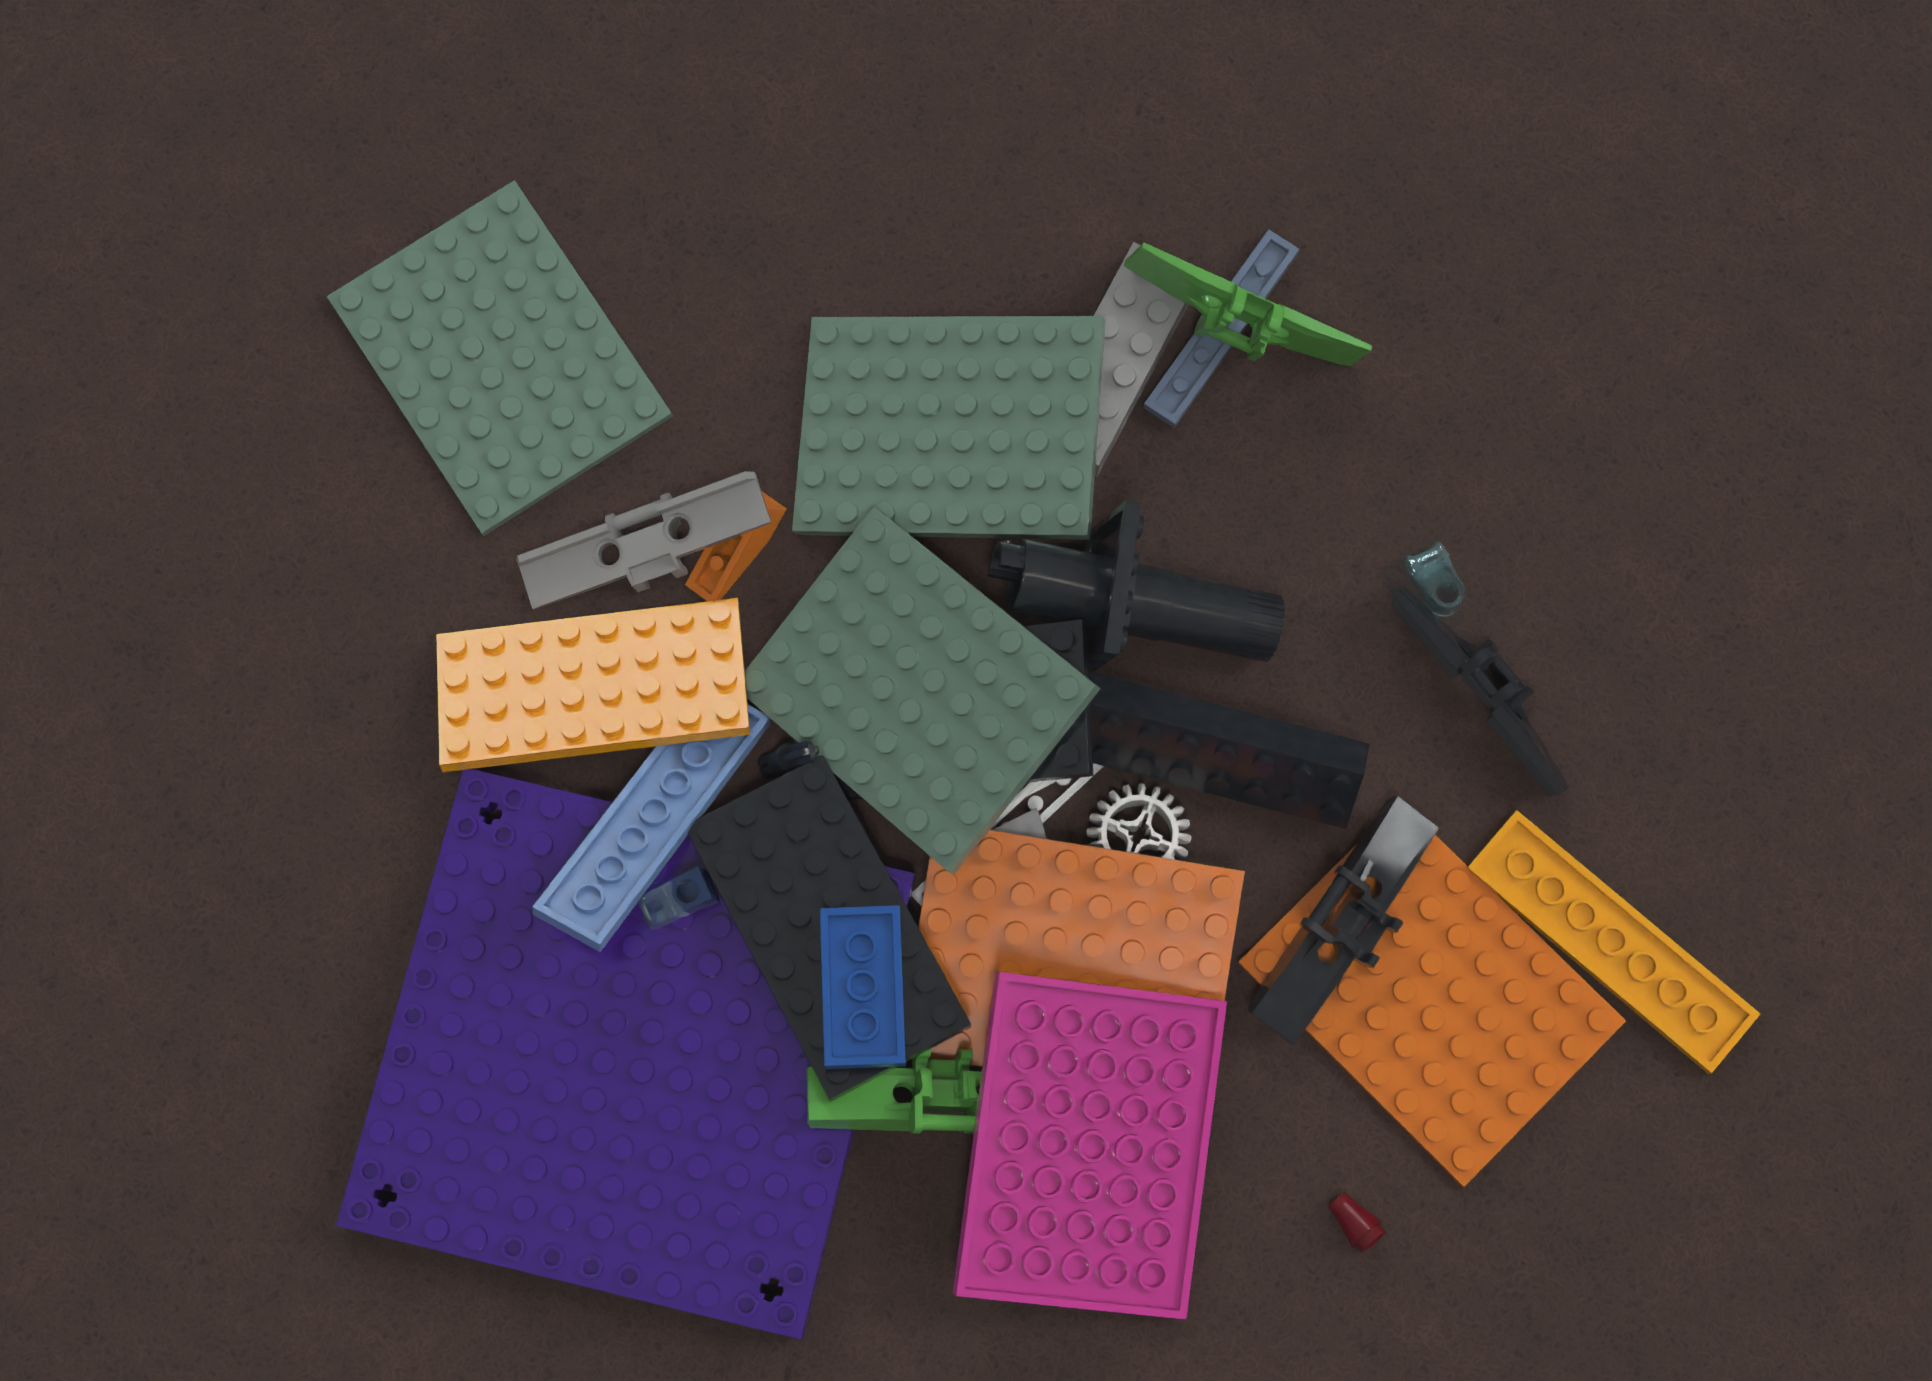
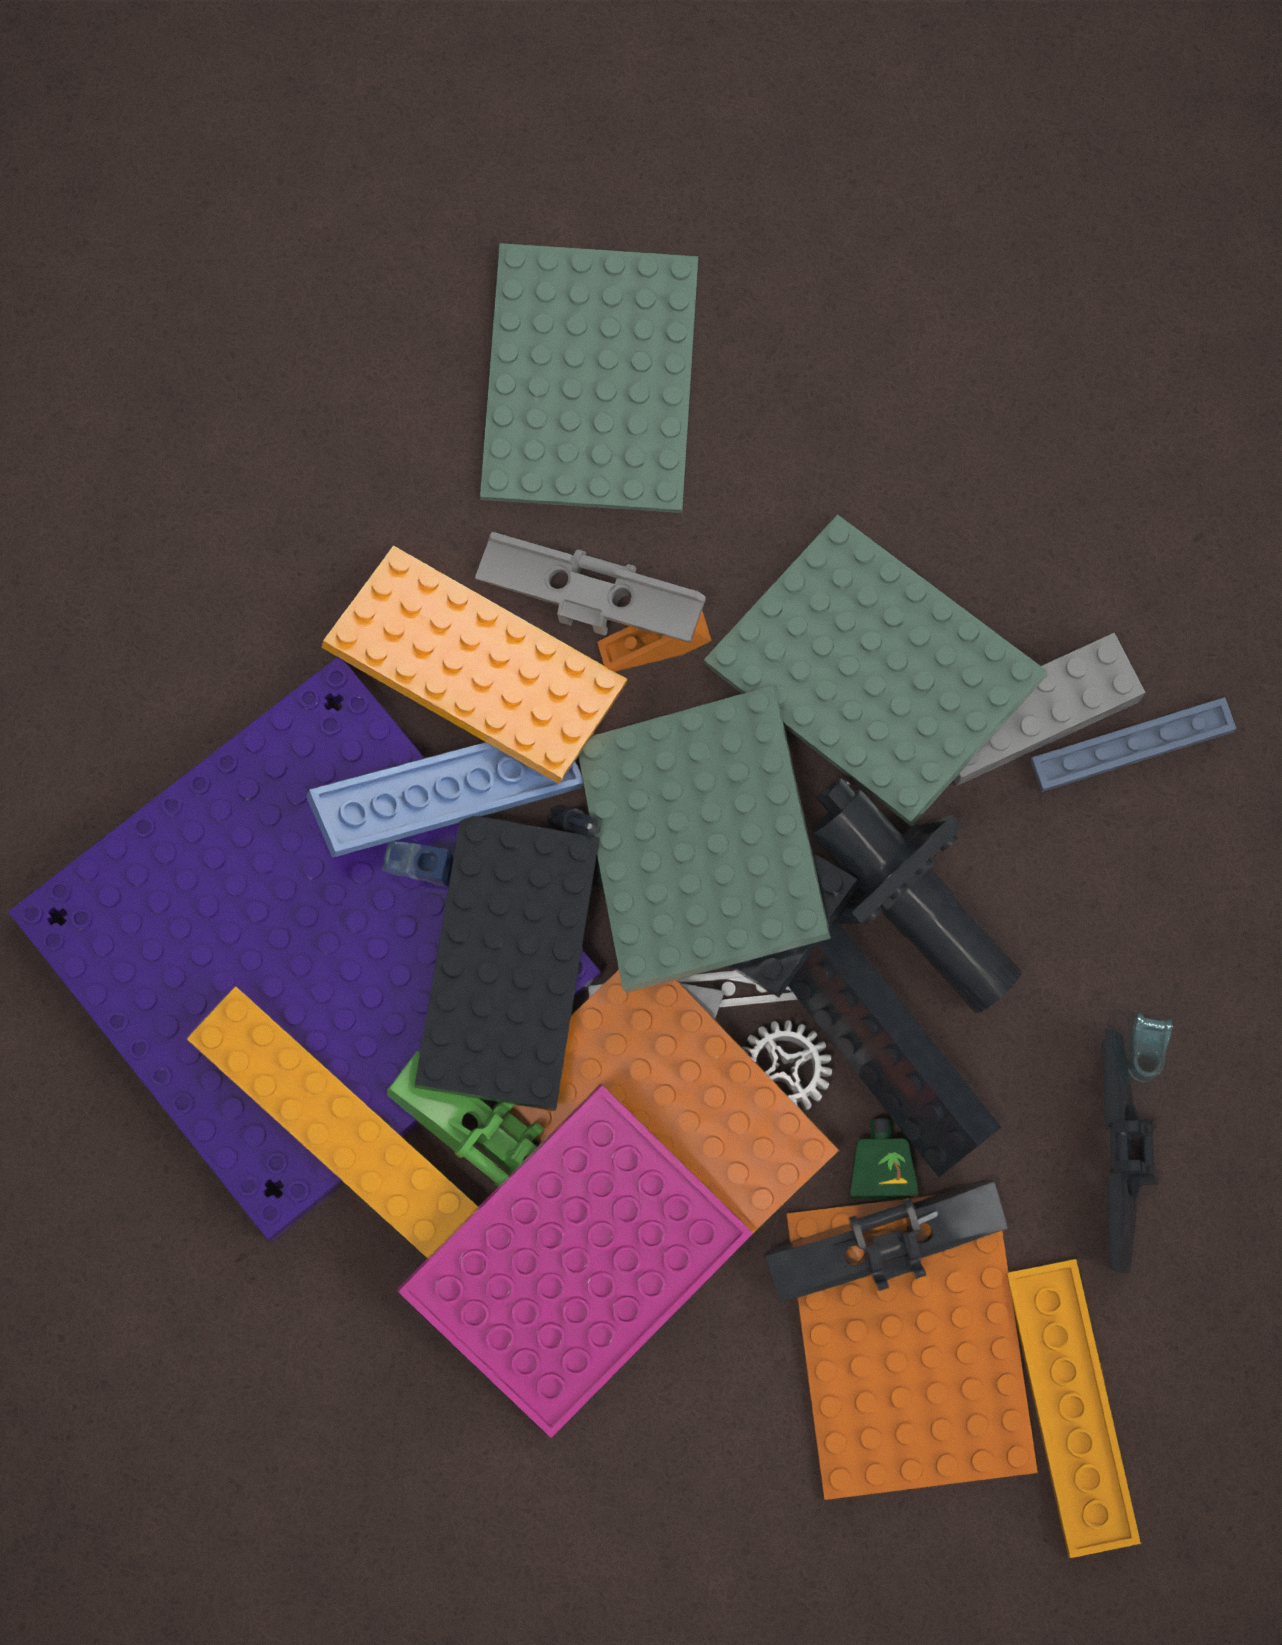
camera: 30 degrees right, 0 degrees up
blue plate [820,905,906,1069] -> none
bright green piece [1124,243,1372,366] -> none
dark red cone [1328,1192,1386,1253] -> none
none -> light orange plate [187,986,478,1258]
none -> dark green torso [848,1119,918,1199]

